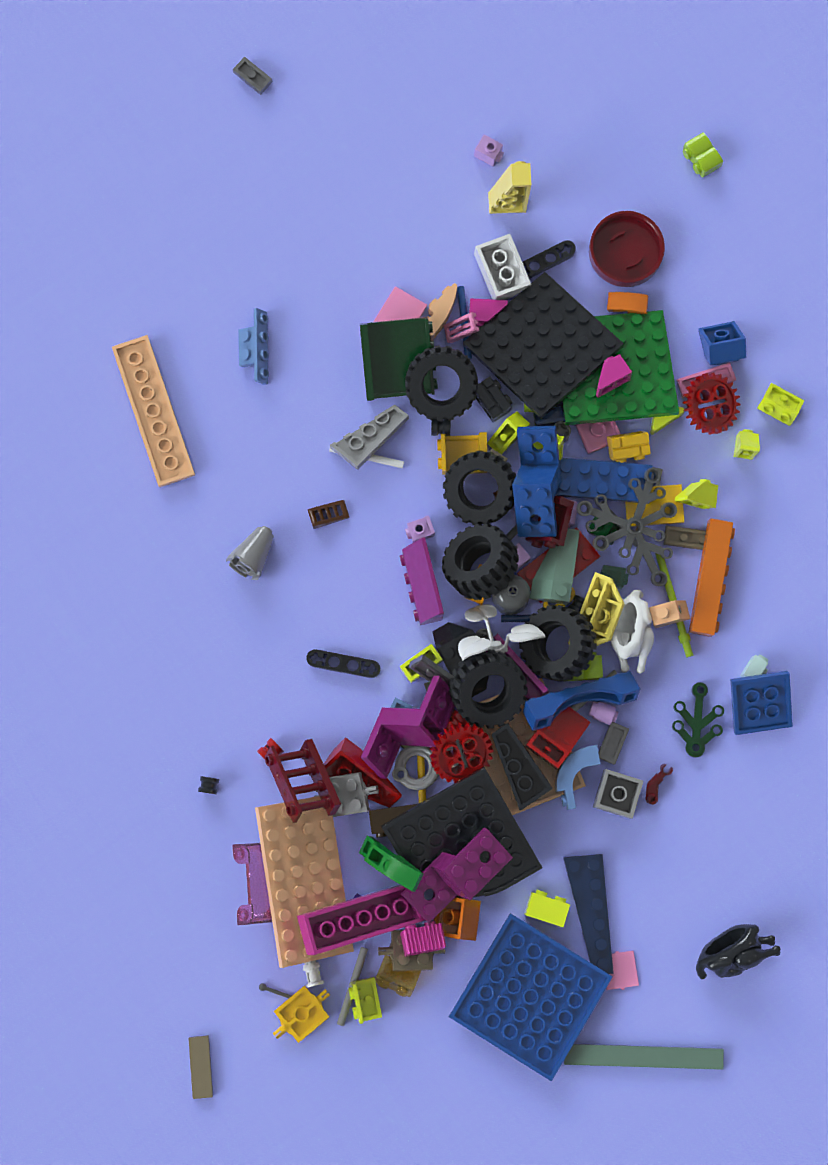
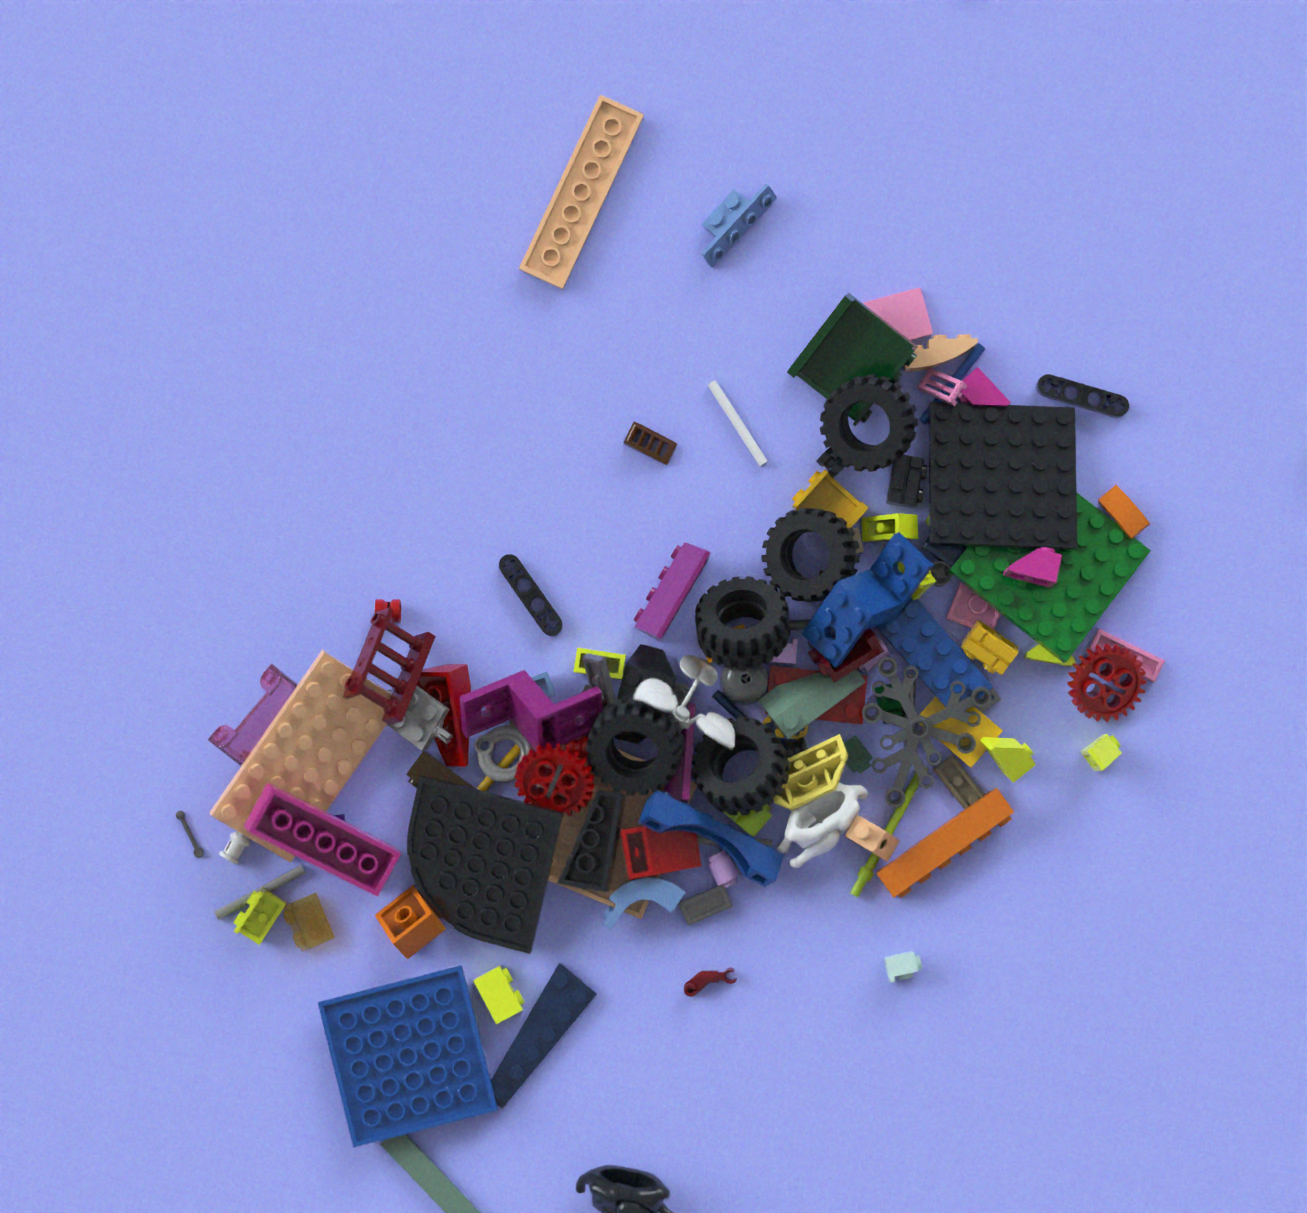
camera: 45 degrees right, 5 degrees up
dark tan tile [188,1035,213,1099] -> none
black wheel [198,776,220,795] -> none
light grey cone [226,526,274,580] -> none
yellow plate [273,985,330,1043] -> none
light grey wing [330,404,409,470] -> none
green slope [359,835,423,892] -> none
dark tan plate [378,930,445,971] -> none
dark pink brick [400,921,446,957] -> none
magenta bracket [401,828,513,923] -> none
lavender brick [405,515,435,542] -> none
lavender brick [474,134,504,167] -> none
white slope [474,234,531,300] -> none
light yellow wedge [488,161,532,214] -> none
dark red brick [588,211,665,287] -> none
light grey brick [593,769,644,819] -> none
bright pink piece [606,951,639,990] -> none
dark green plant [672,682,724,758] -> none
blue slope [698,321,747,365] -> none
blue plate [730,671,793,735] -> none
neon yellow bracket [757,383,805,426] -> none

